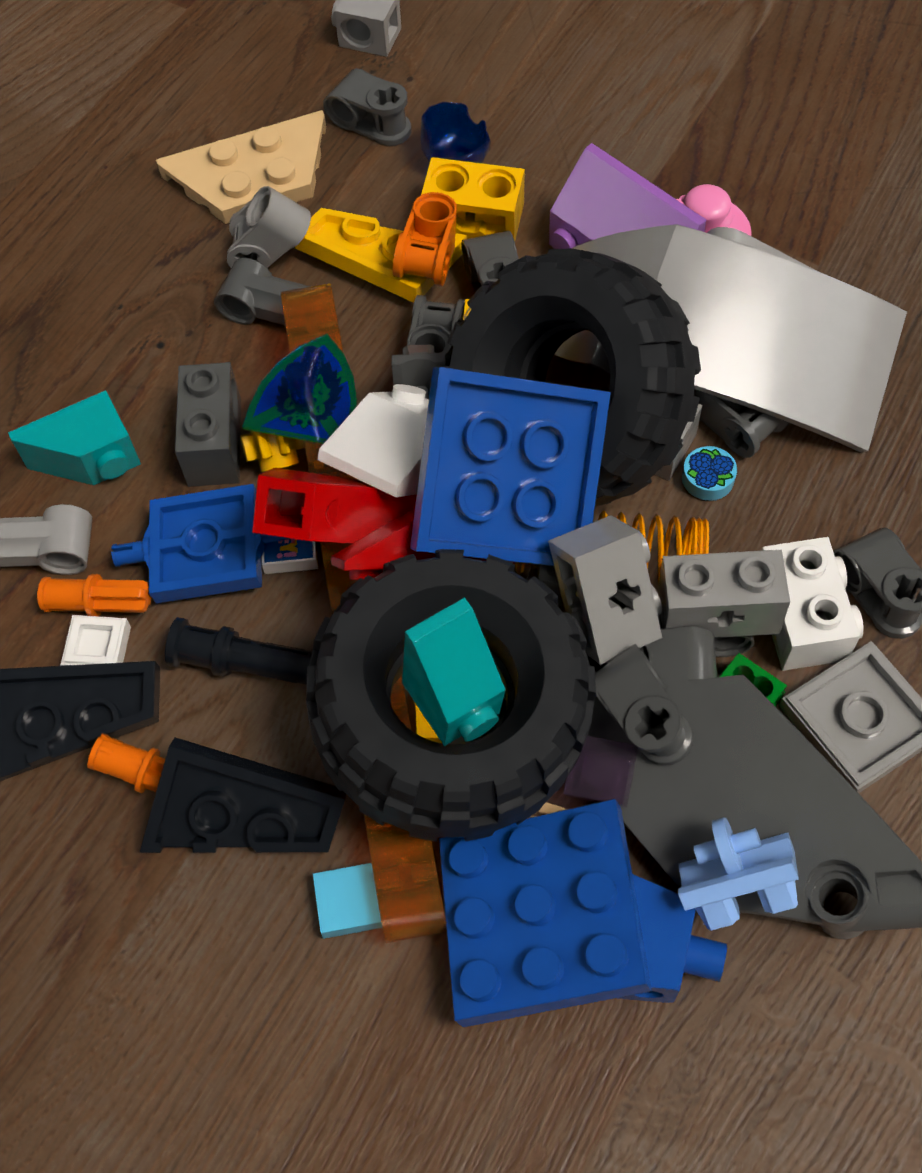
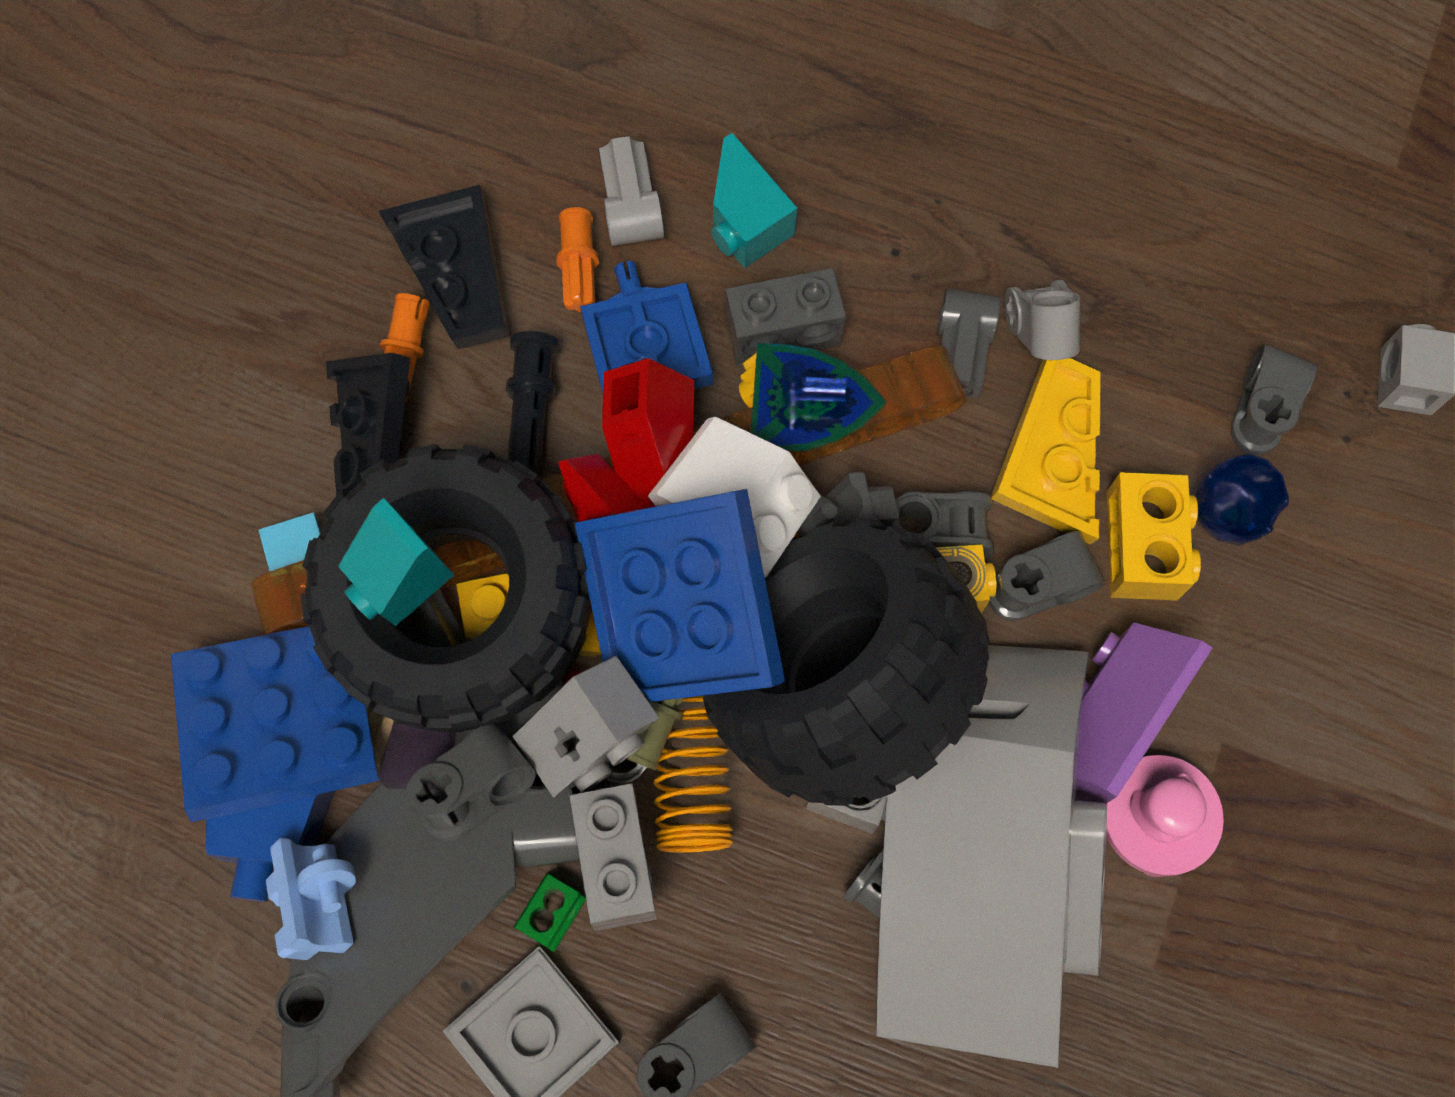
camera: 75 degrees right, 10 degrees up
white tile [60,615,131,666] -> none
tan wing [156,110,326,224] -> none
orange piece [393,192,457,286] -> none
tile [682,446,737,501] -> none
white brick [761,537,863,671] -> none

